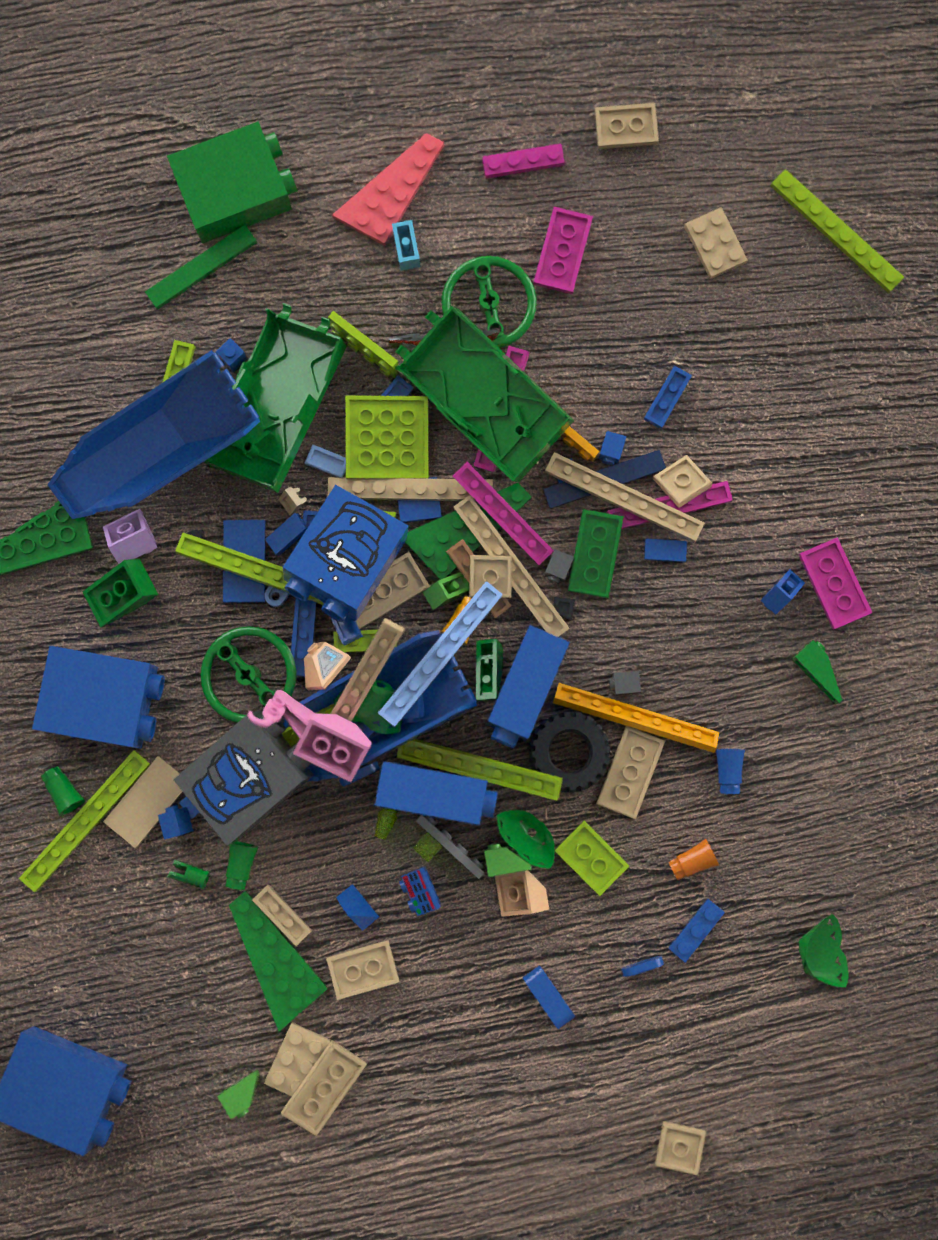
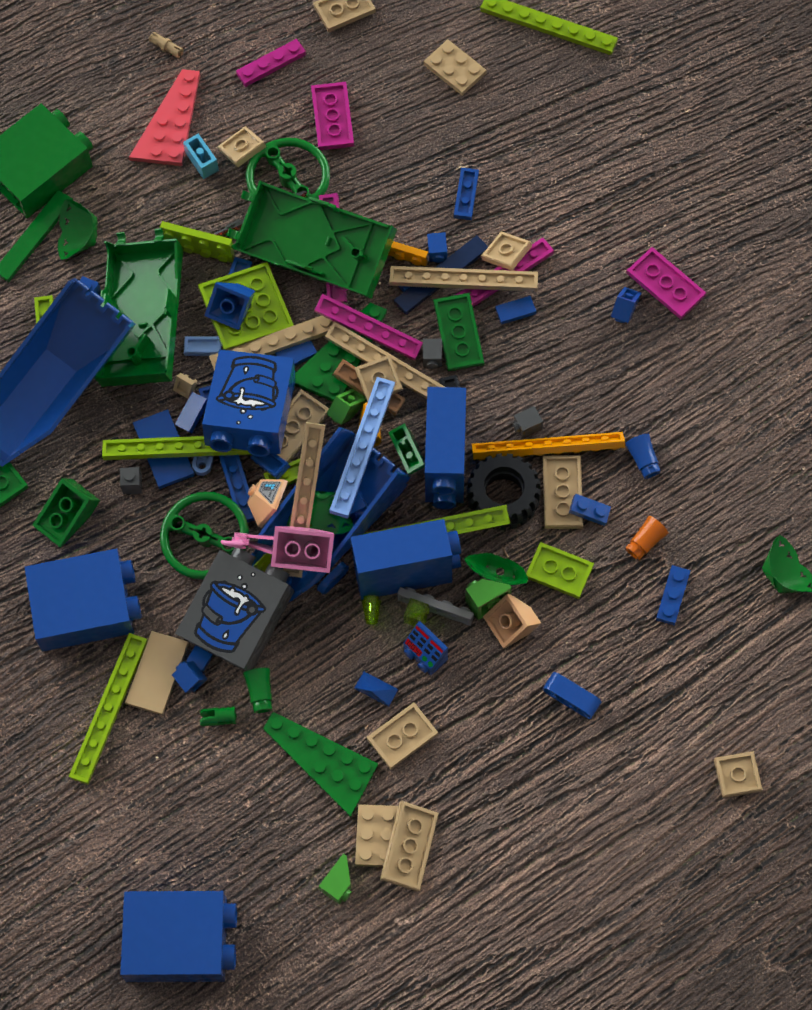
camera: 20 degrees left, 15 degrees down
green plant [41,766,86,816] -> none
lavender slope [103,509,157,564] -> none
tan plate [253,884,312,946] -> none
blue tile [621,956,664,977] -> none
green slope [791,640,842,704] -> none
none -> green piece [58,199,98,260]
none -> dark grey brick [120,467,142,494]
none -> tan pin [149,32,184,58]
none -> blue slope [204,282,255,330]
none -> tan tile [218,126,266,167]
none -> blue plate [569,494,611,526]

